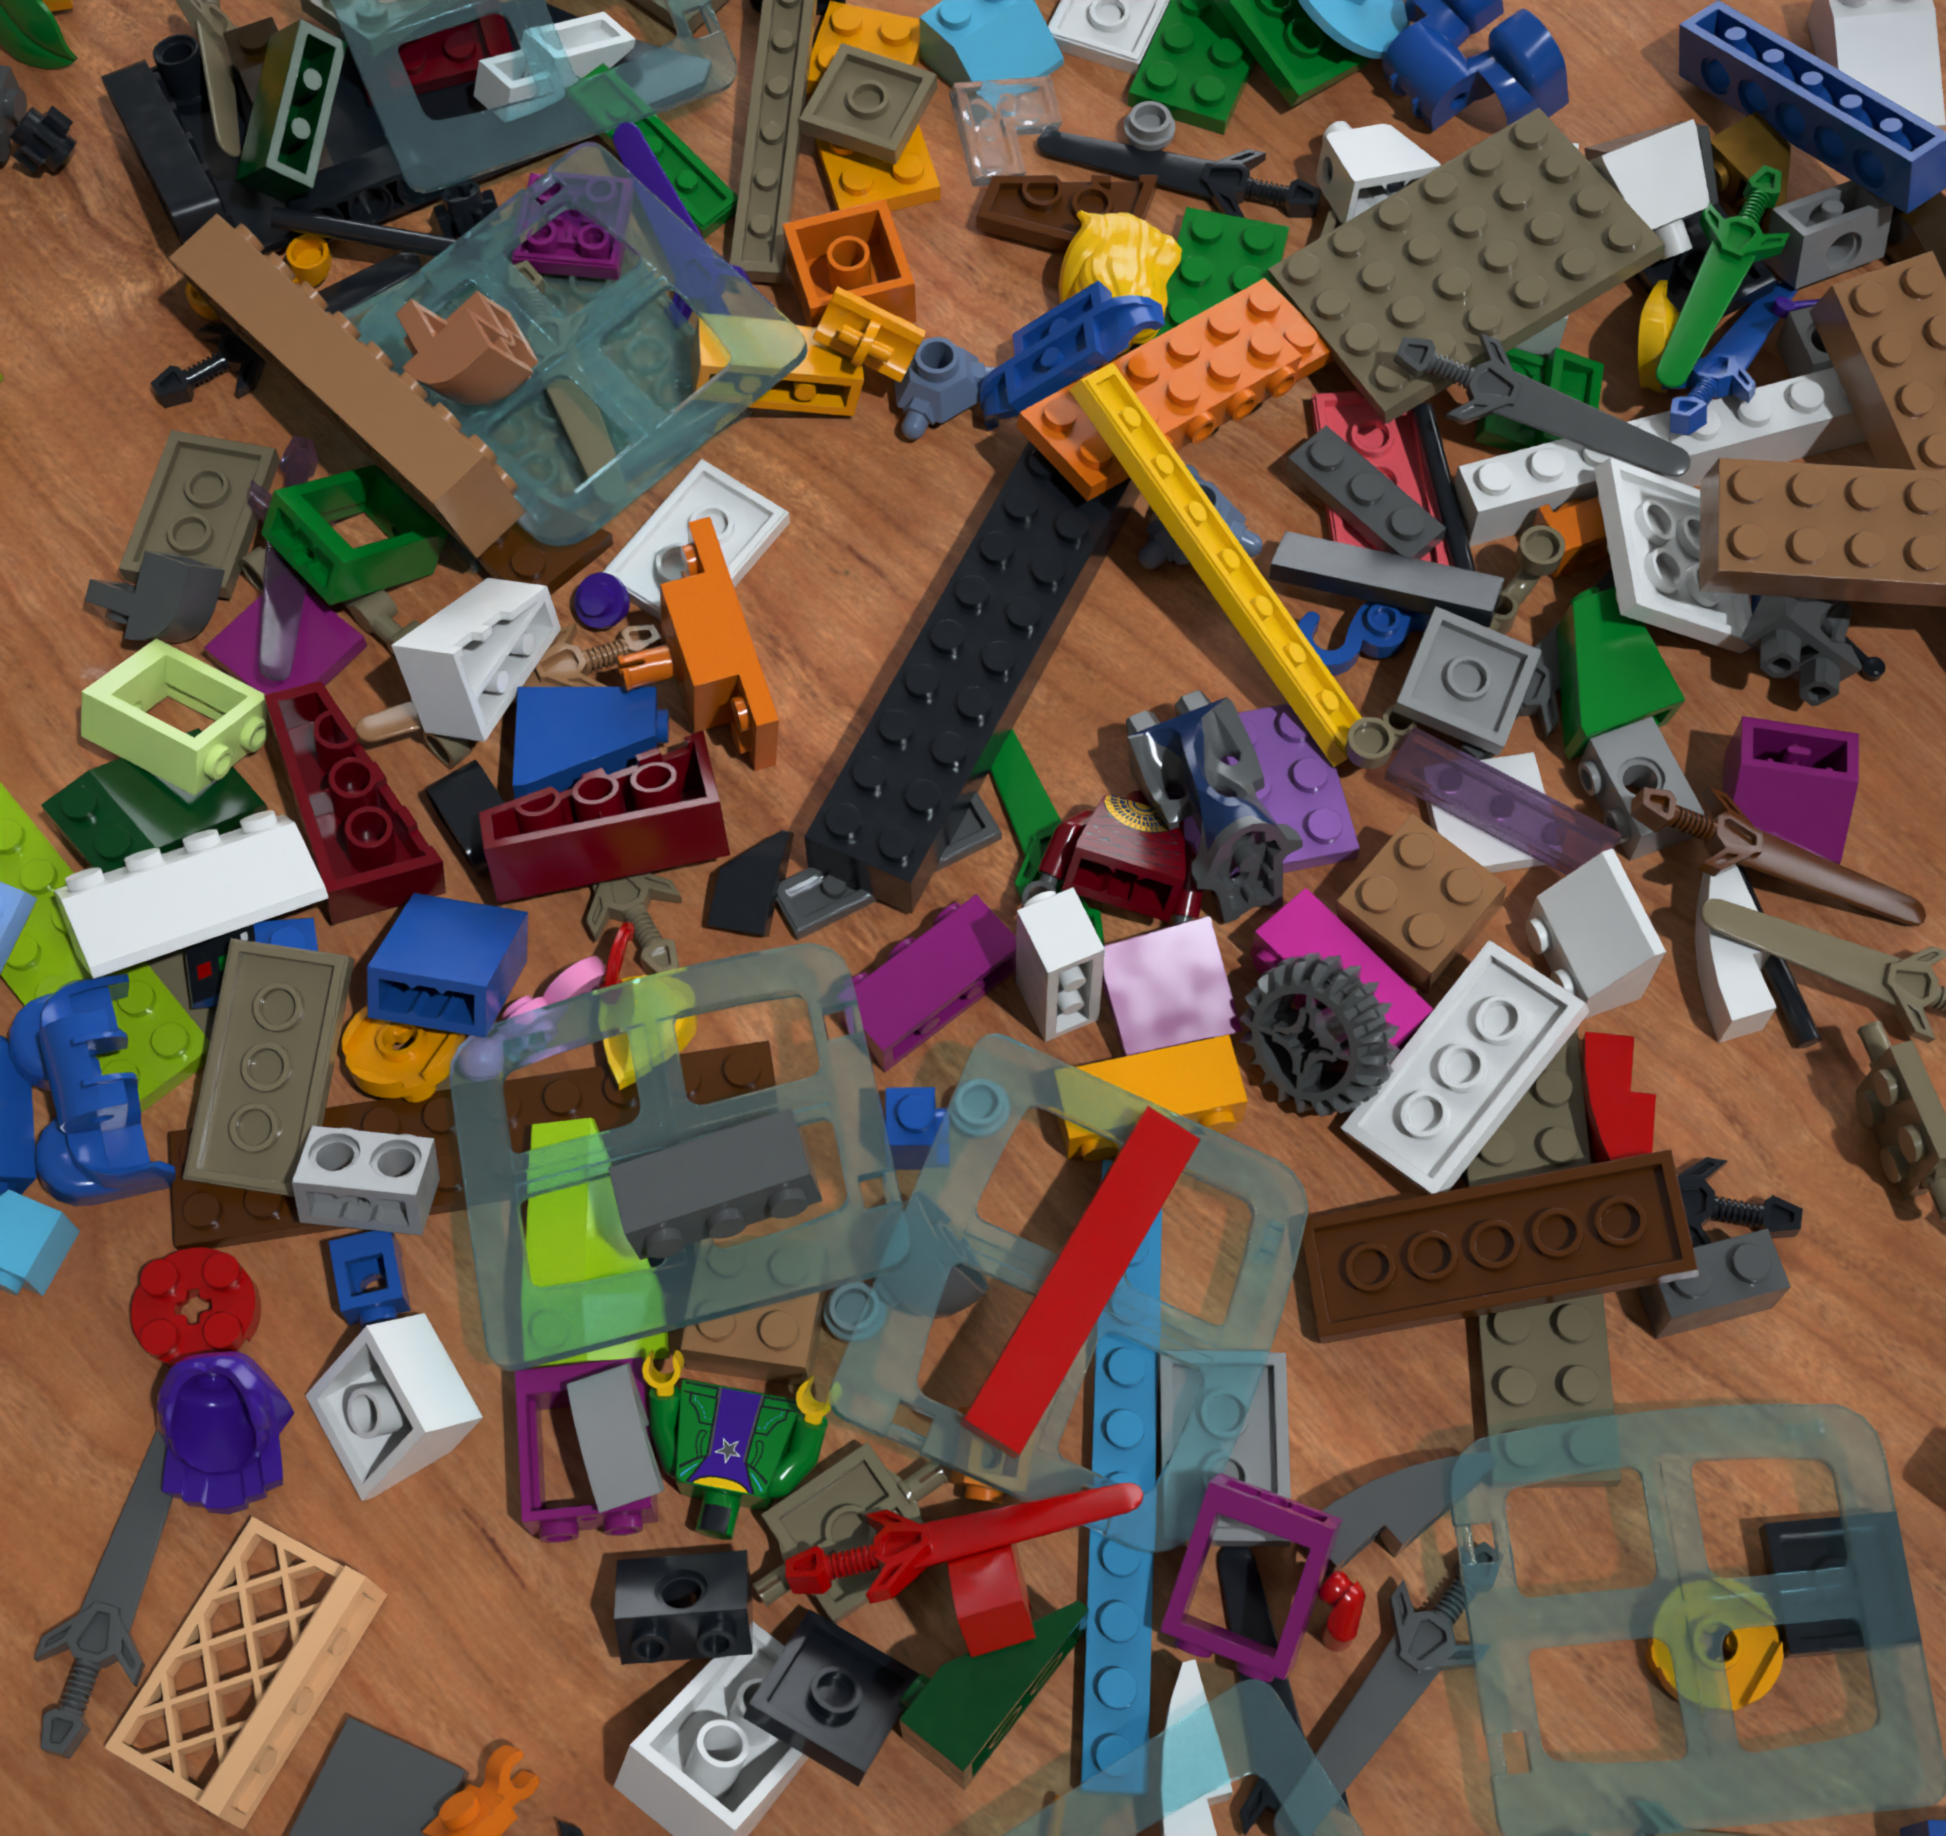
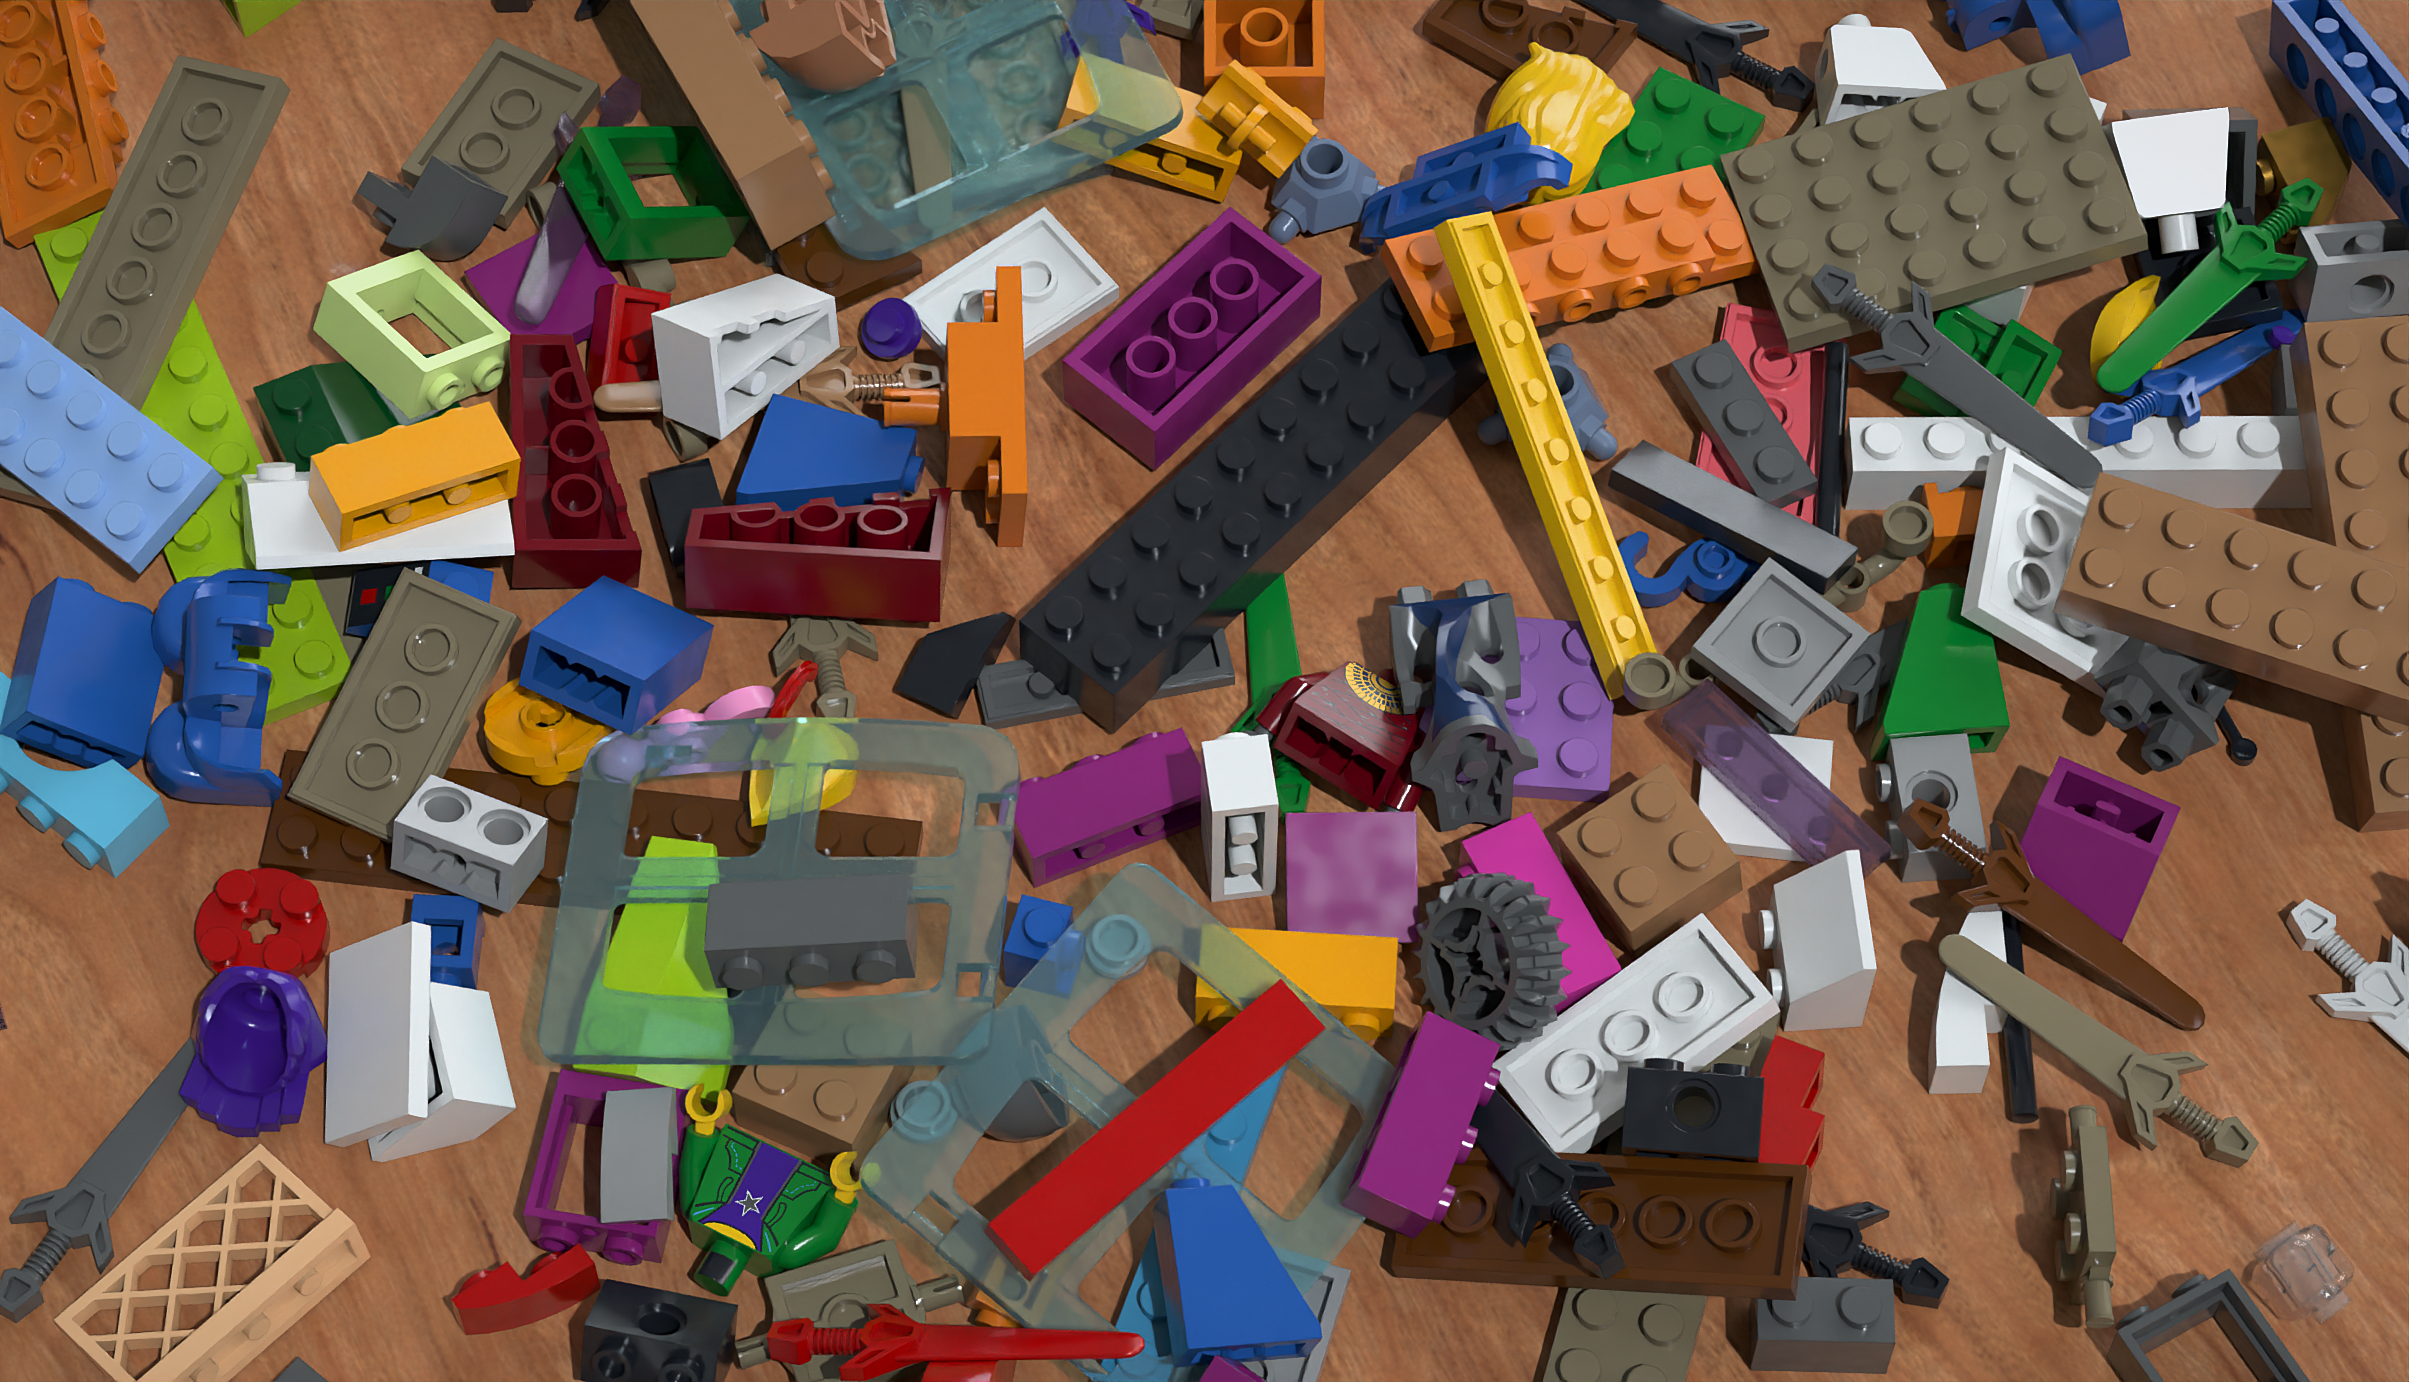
camera: 15 degrees right, 5 degrees down
none -> light orange brick [308,401,521,552]
none -> white tile [325,921,431,1147]
none -> red slope [451,1243,601,1335]
none -> red slope [587,283,672,416]
none -> magenta brick [1062,207,1322,471]
none -> blue slope [1152,1178,1322,1368]
none -> magenta brick [1341,1011,1501,1239]
none -> black sword [1469,1089,1625,1280]
none -> black brick [1622,1058,1765,1163]

